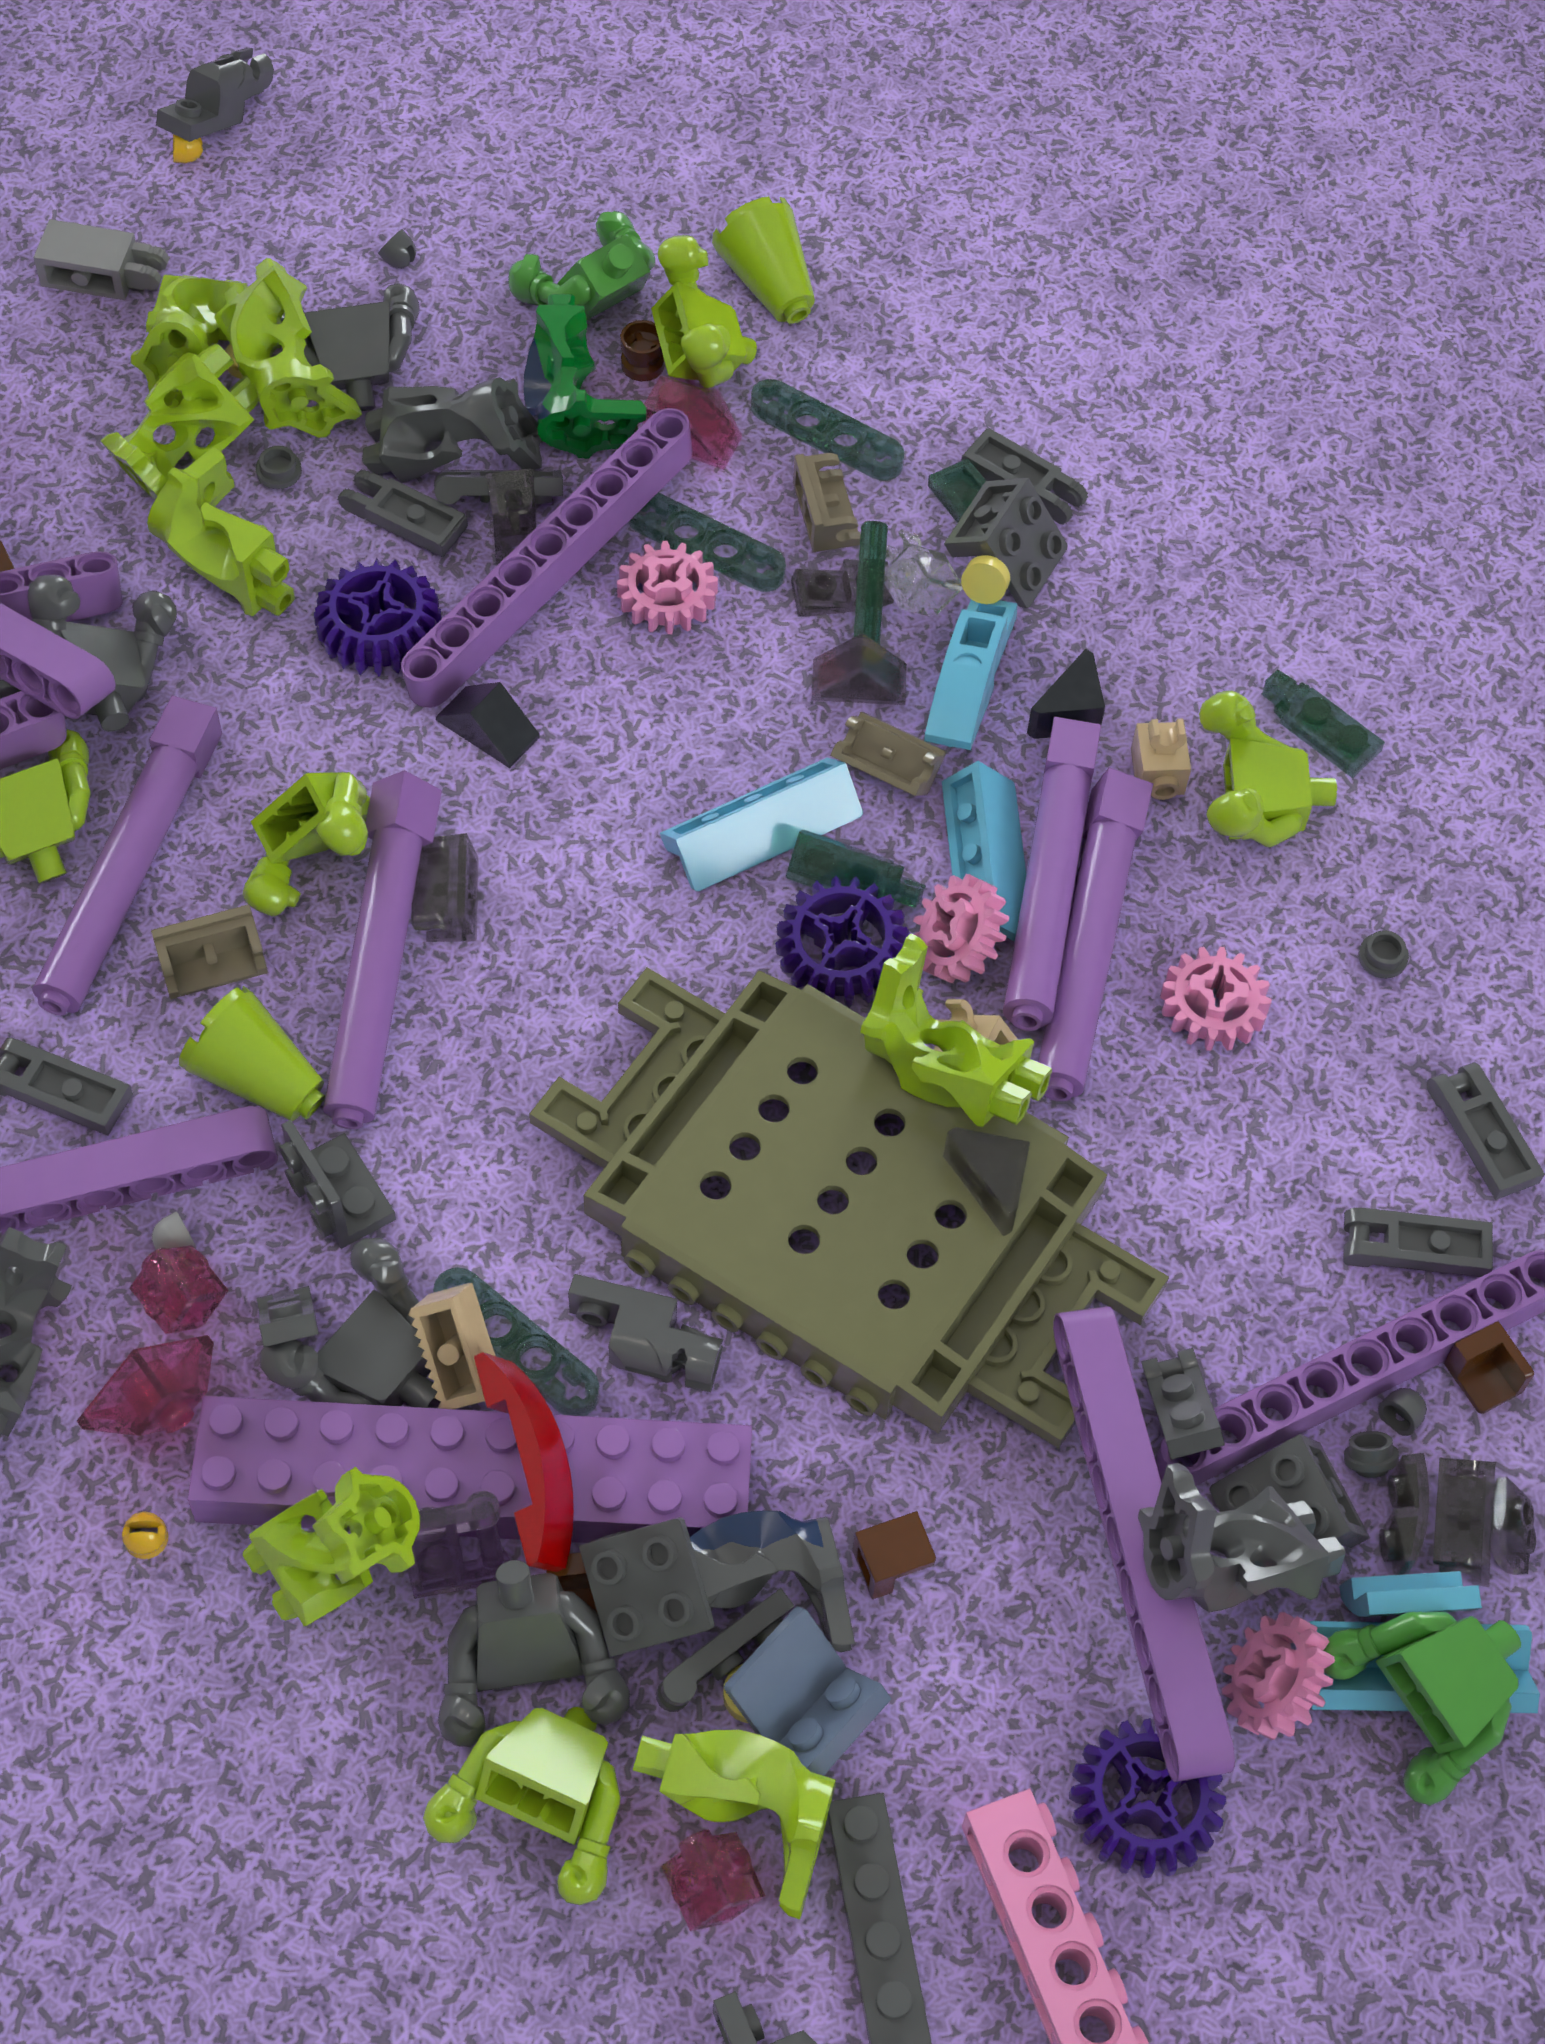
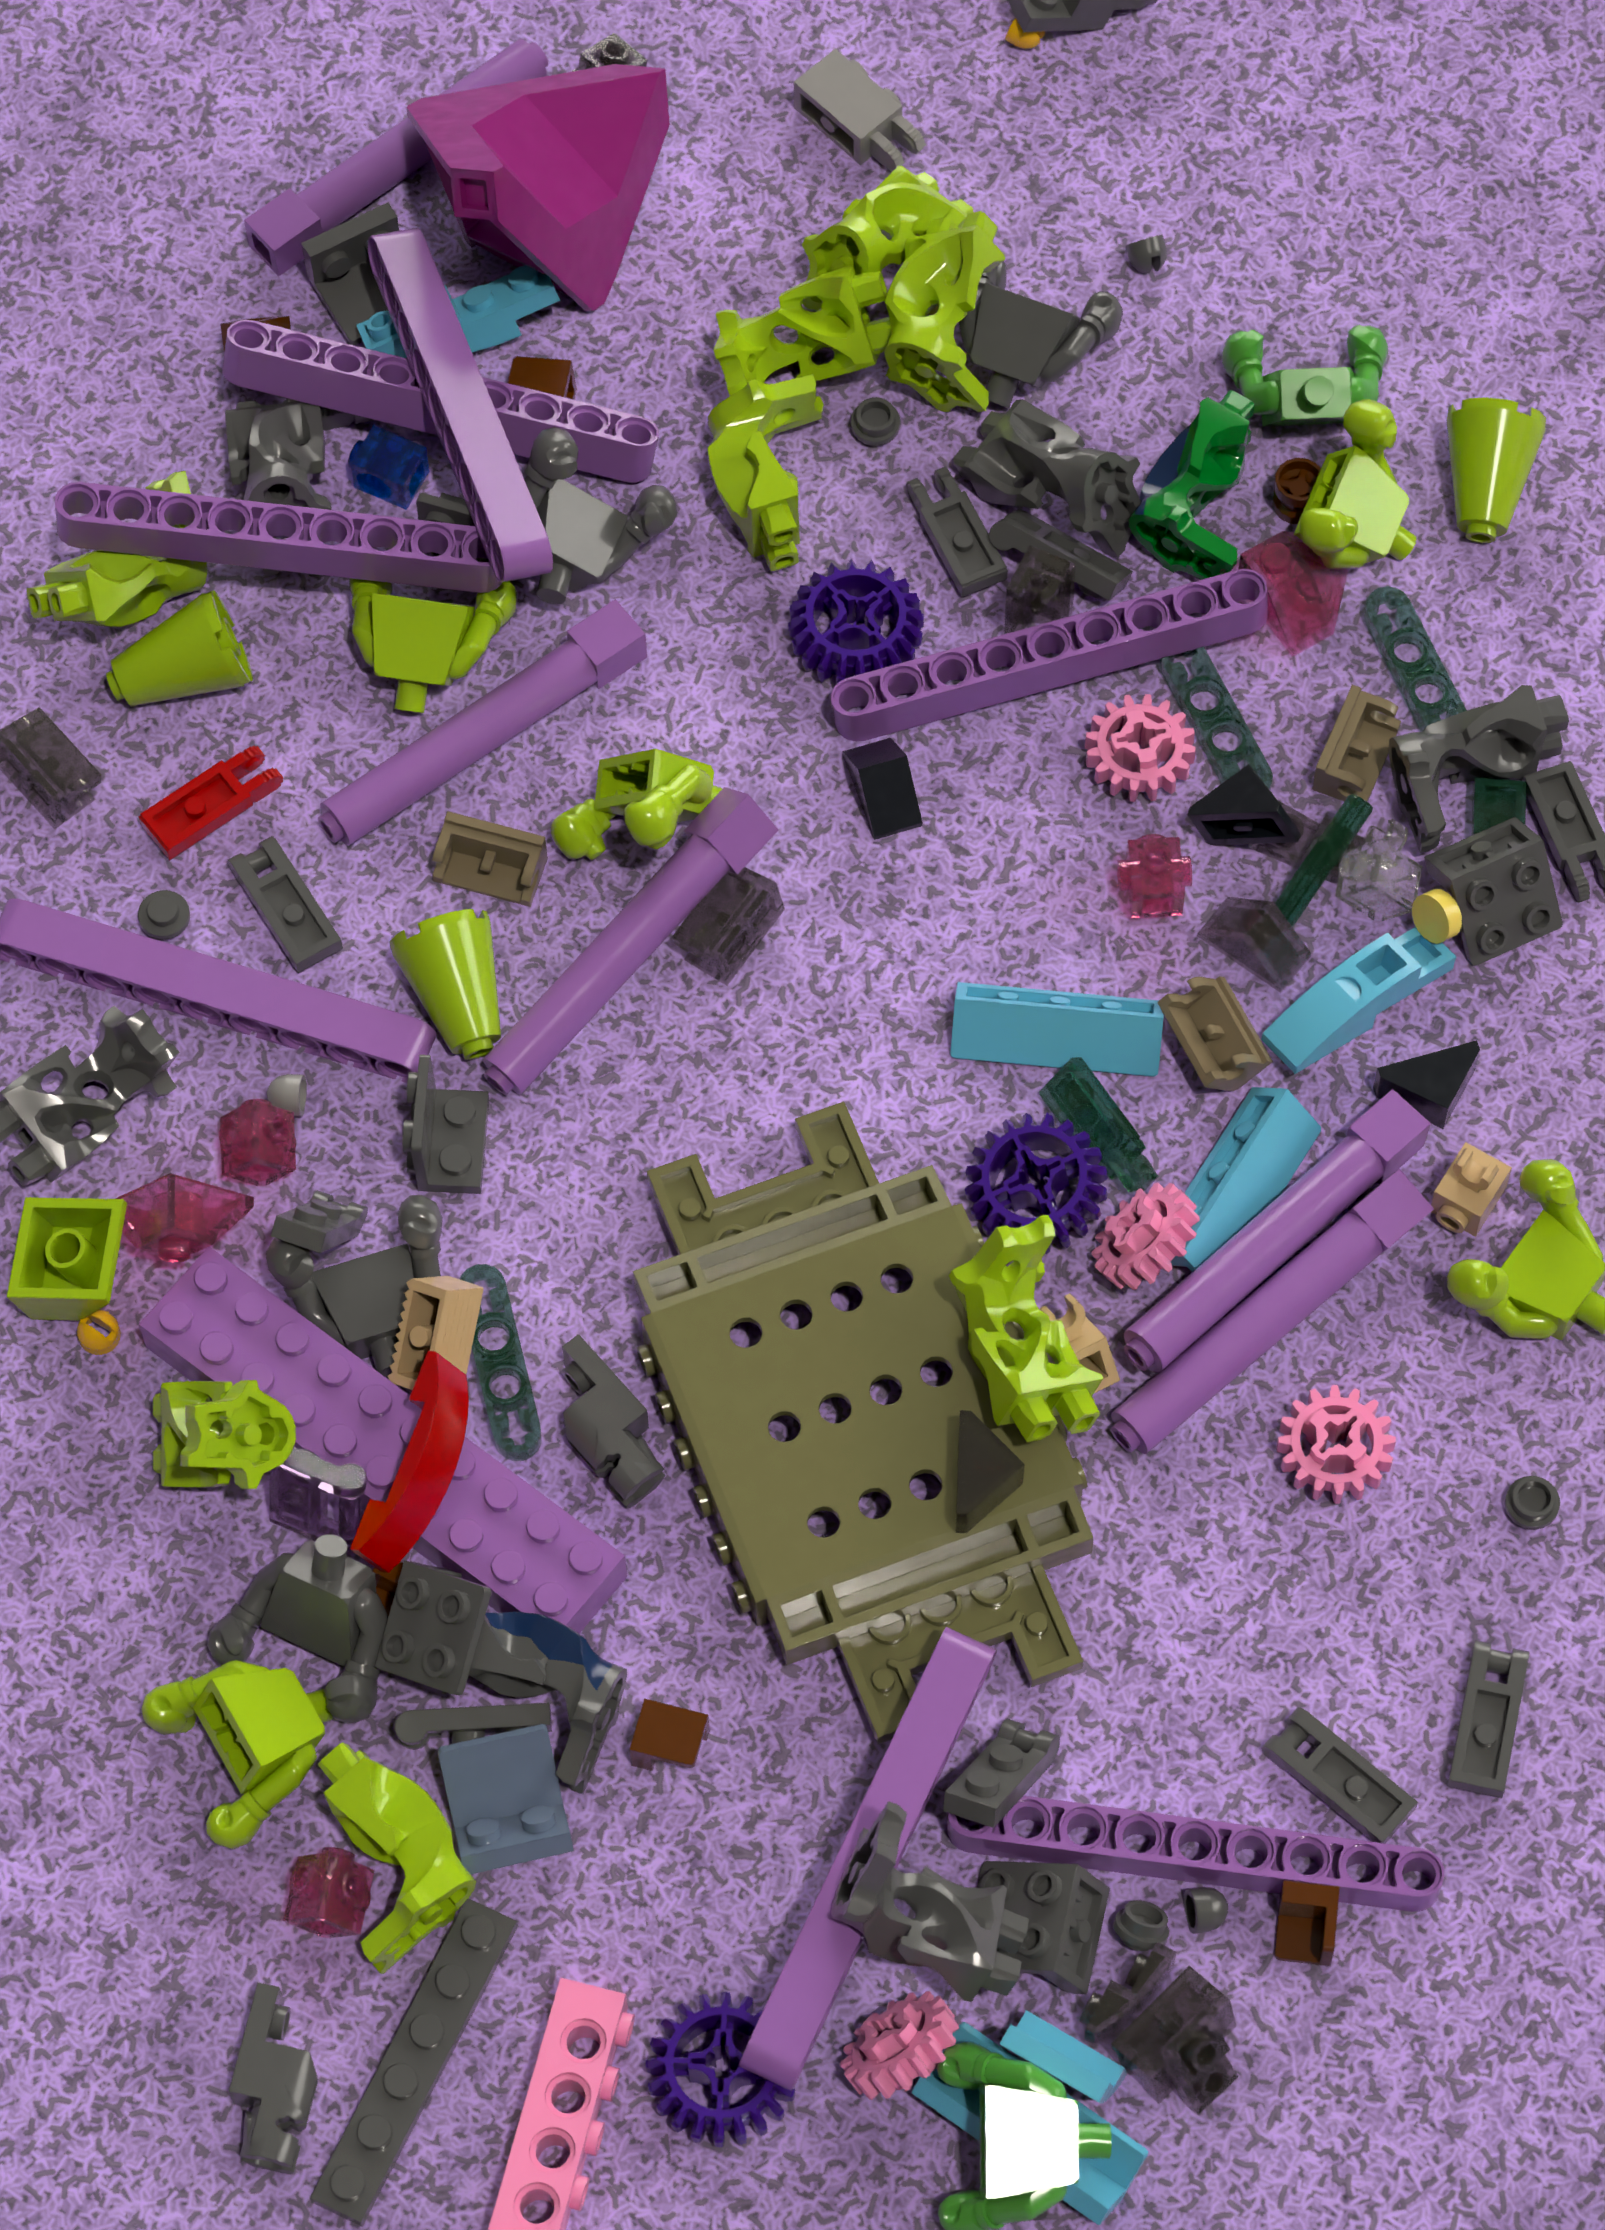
camera: 40 degrees right, 5 degrees up
none -> lime slope [7,1197,127,1321]
none -> clear pink brick [1117,834,1192,919]
none -> black slope [1187,764,1301,846]
none -> dark grey hips [1389,685,1569,853]

